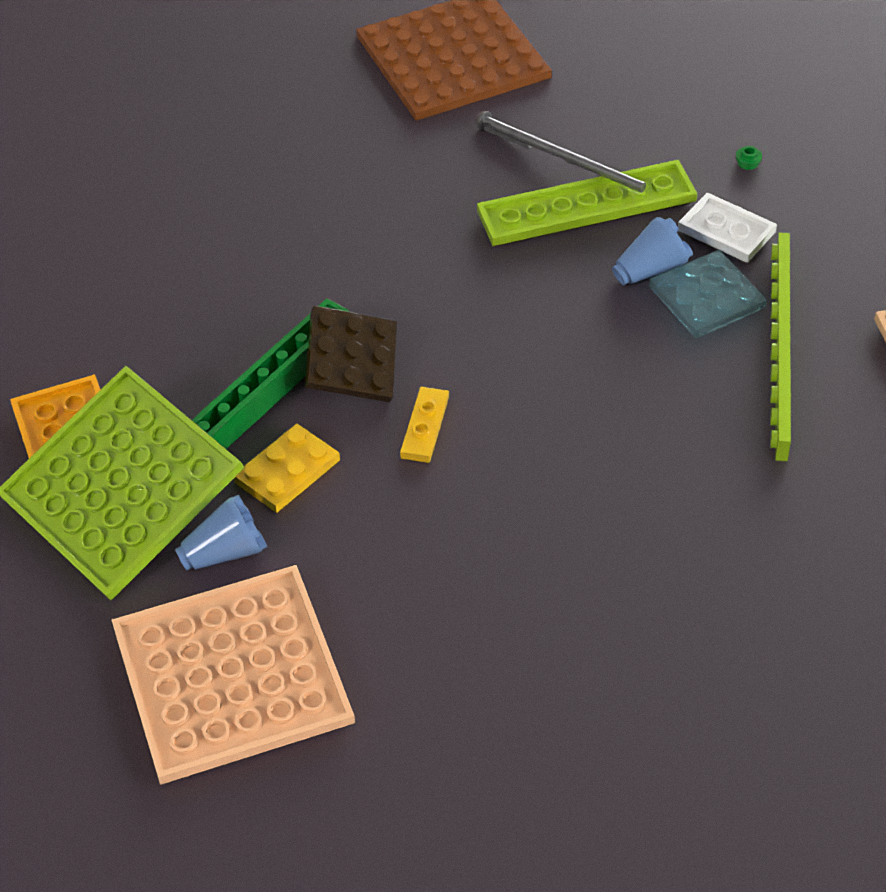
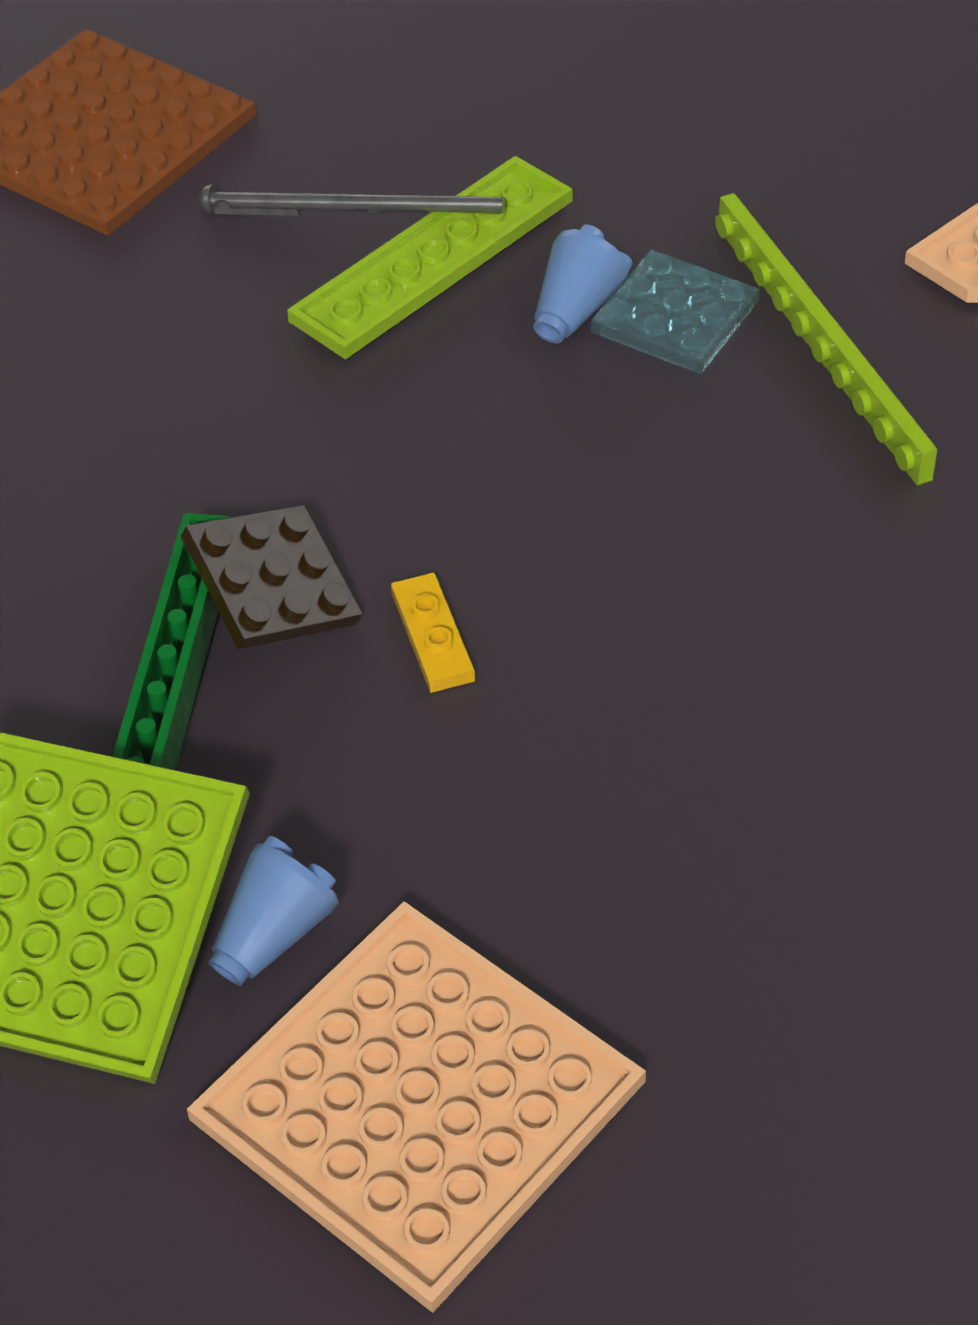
camera: 30 degrees left, 0 degrees up
yellow plate [234,423,340,513] -> none
white plate [678,192,777,263] -> none
green plate [736,146,762,170] -> none

